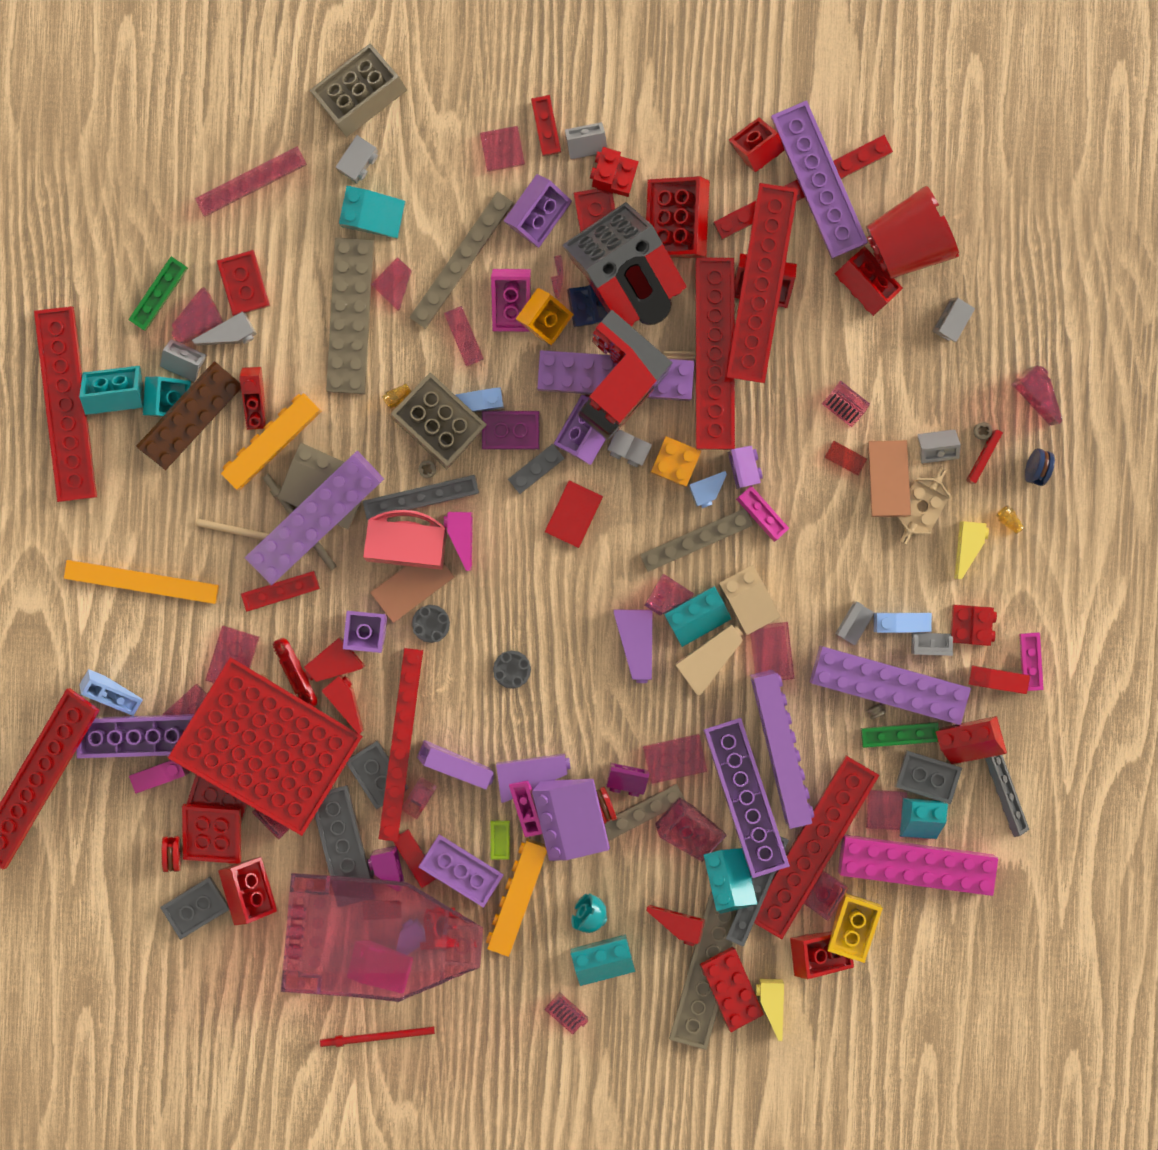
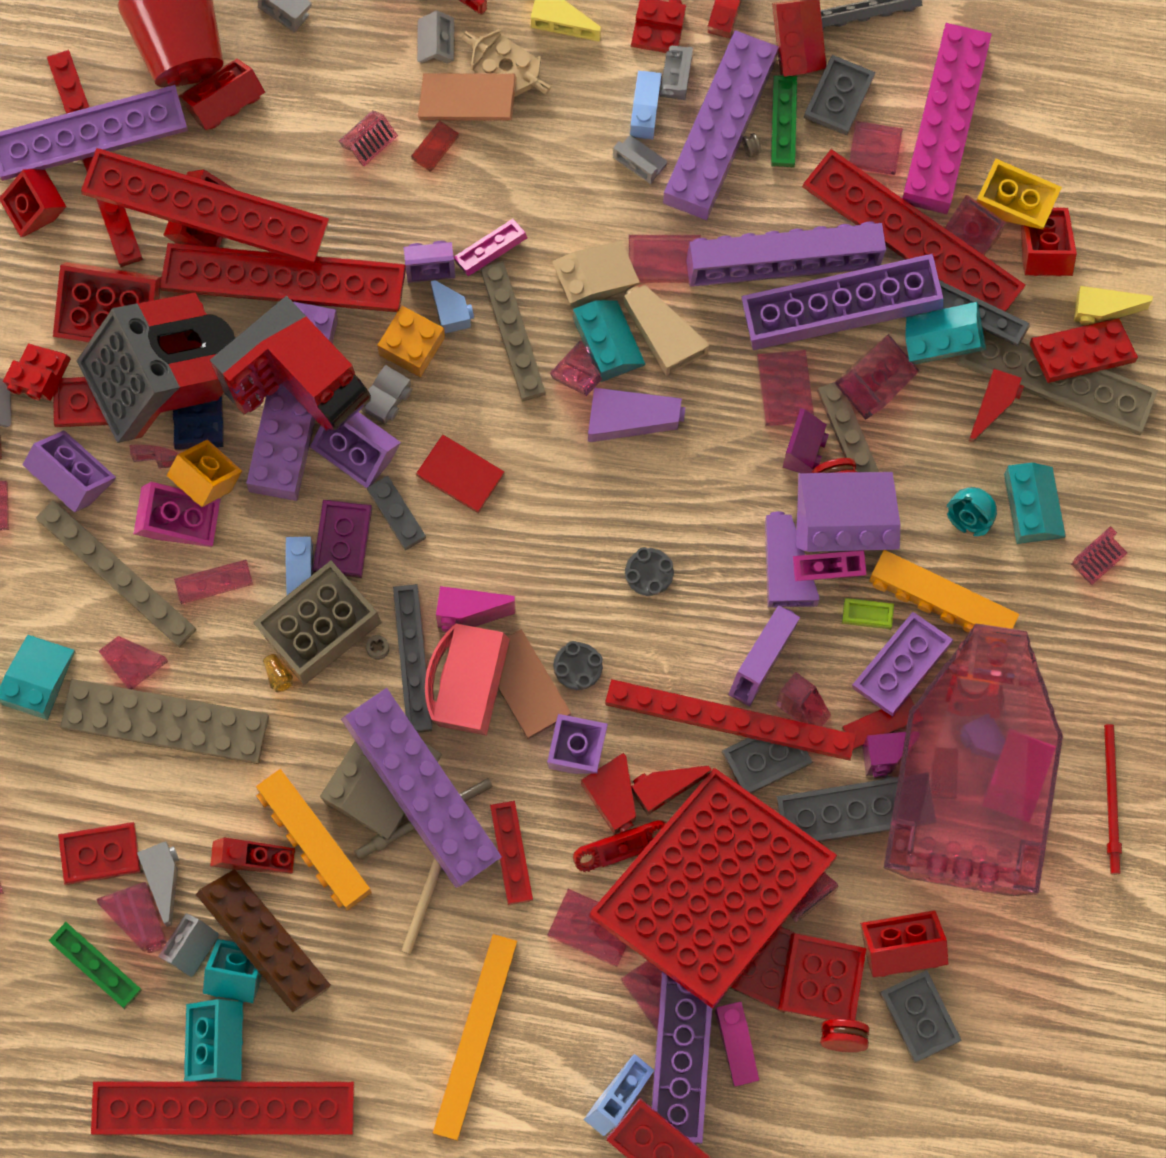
camera: 85 degrees left, 15 degrees down
teal slope [900,798,948,839] -> none

